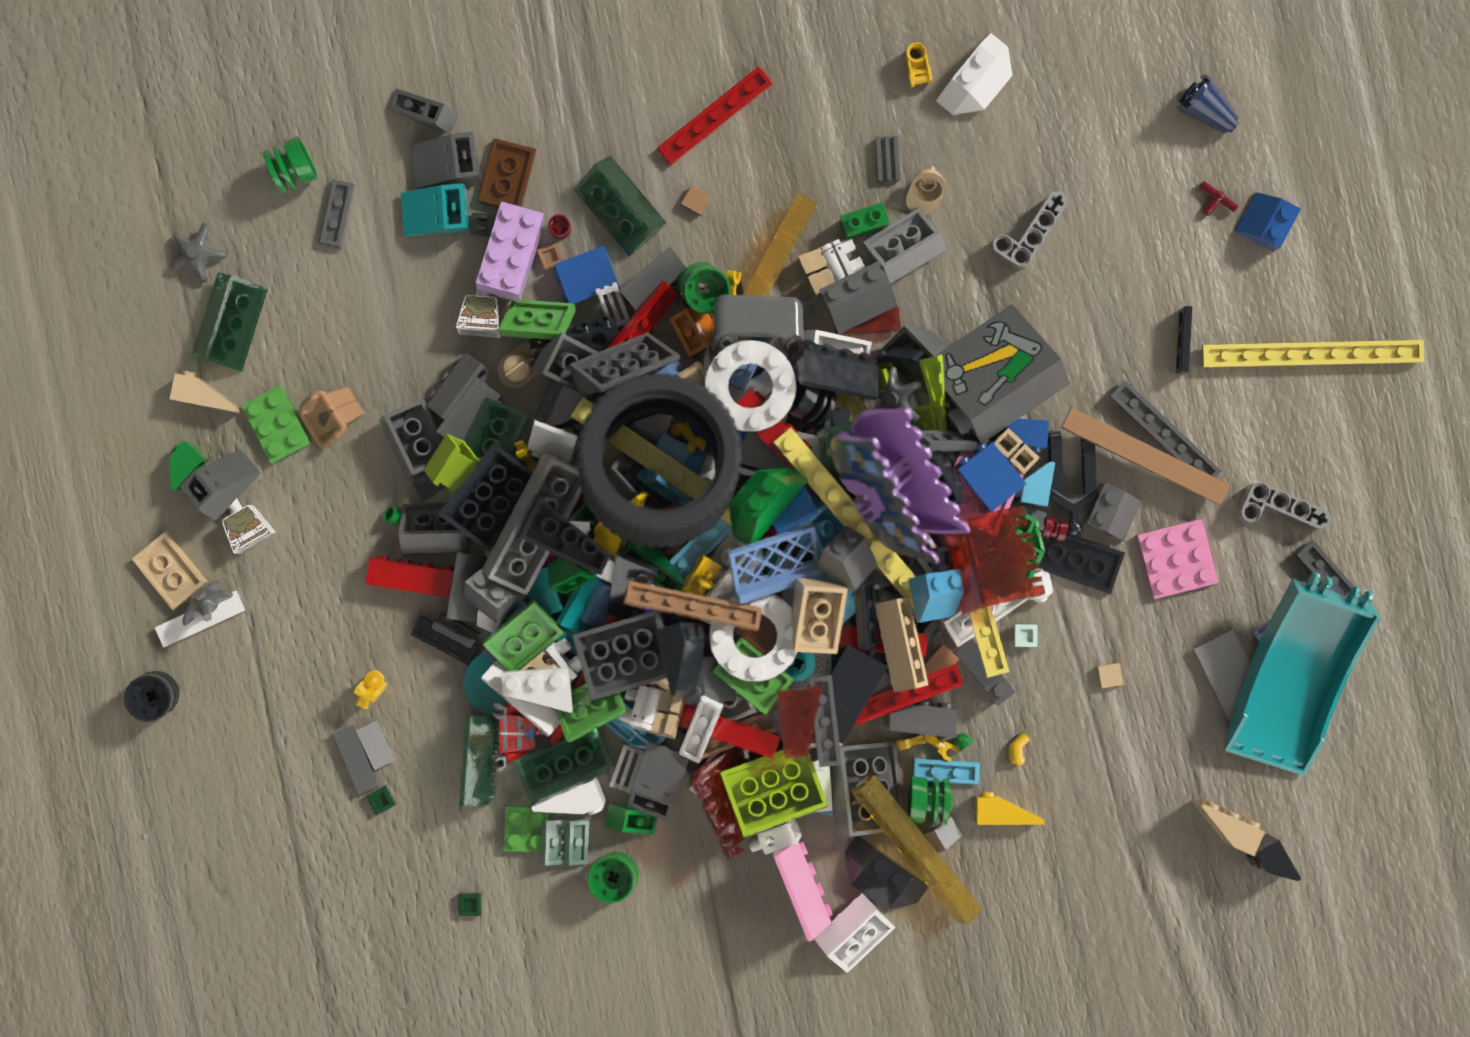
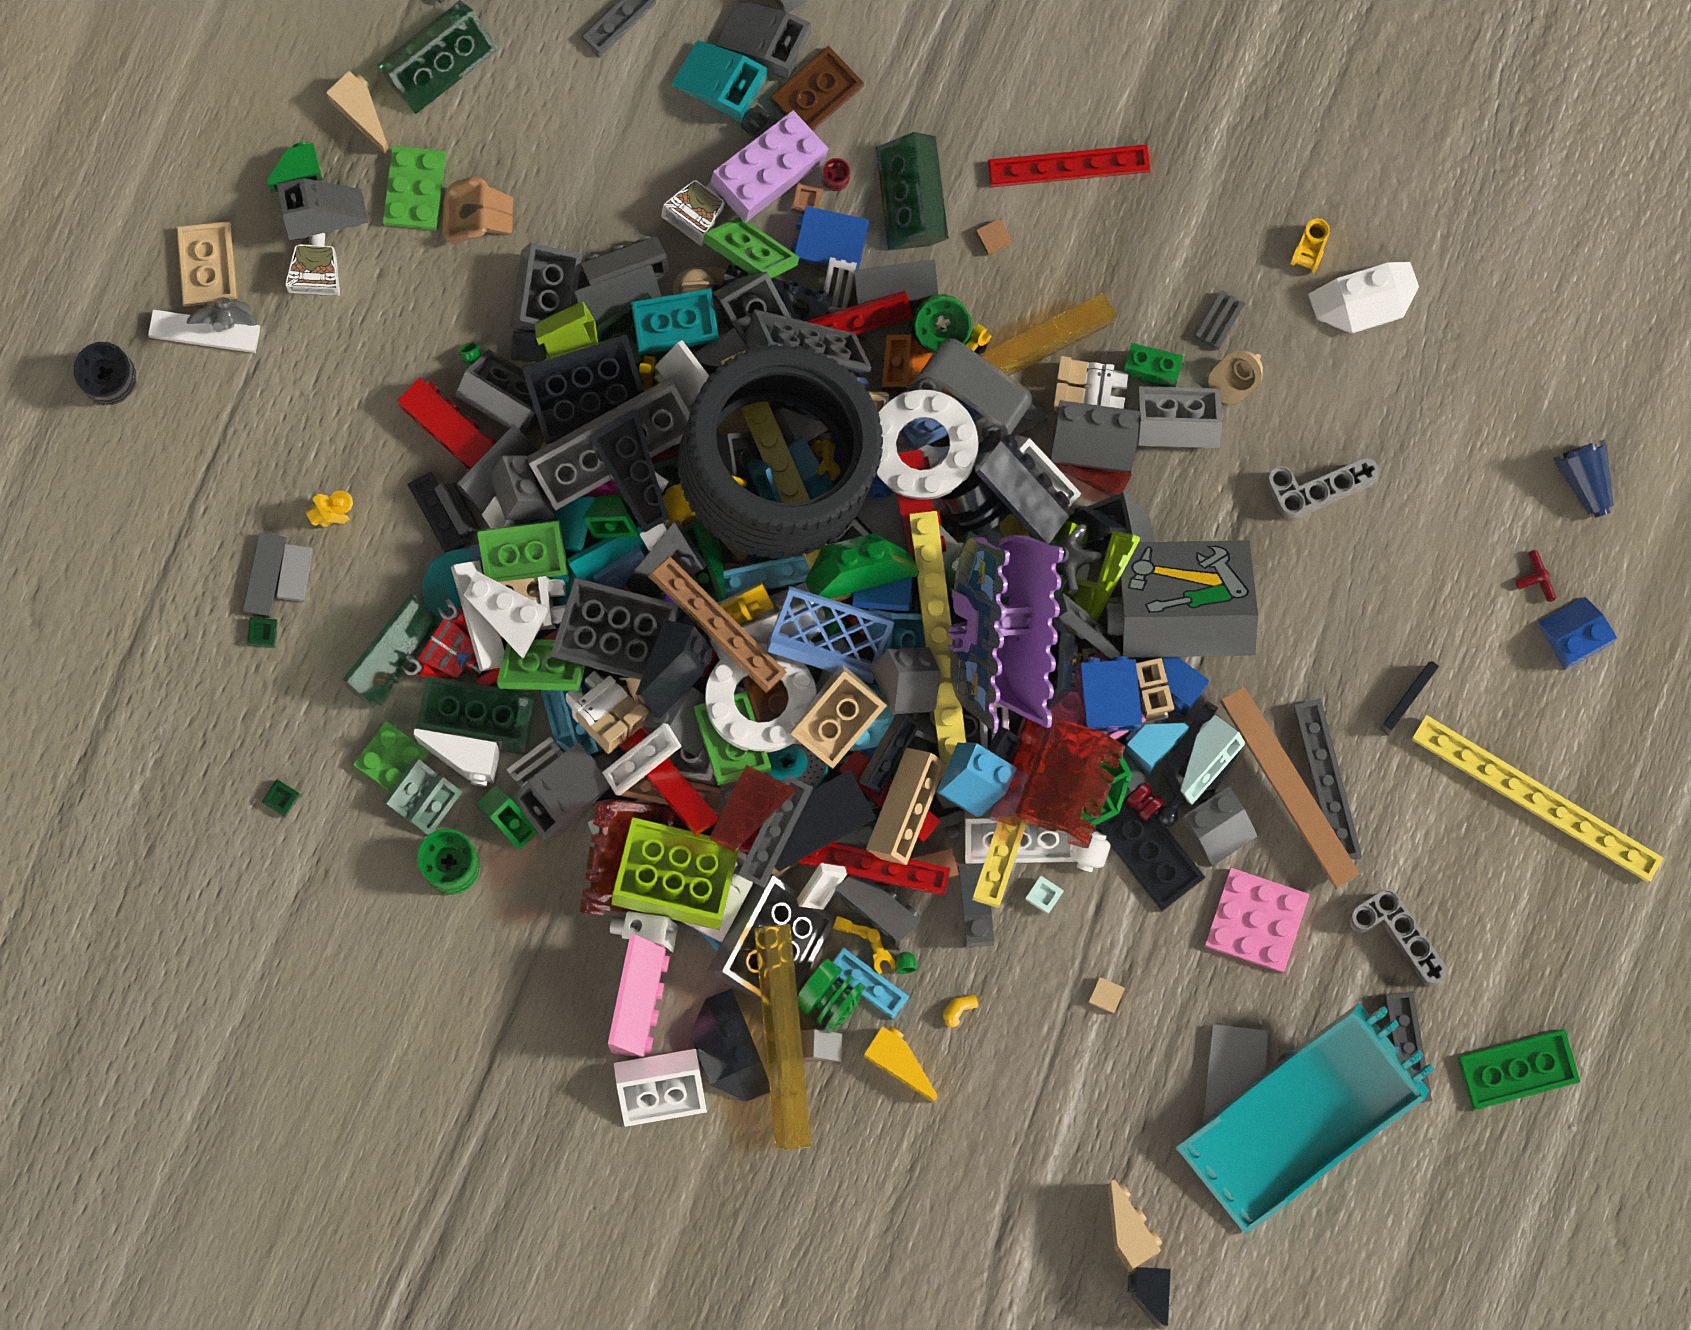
camera: 30 degrees right, 10 degrees down
none -> teal tile [631,289,720,355]
none -> white tile [797,863,847,910]
none -> light aqua slope [1181,715,1246,805]
none -> green tile [1457,1029,1581,1111]

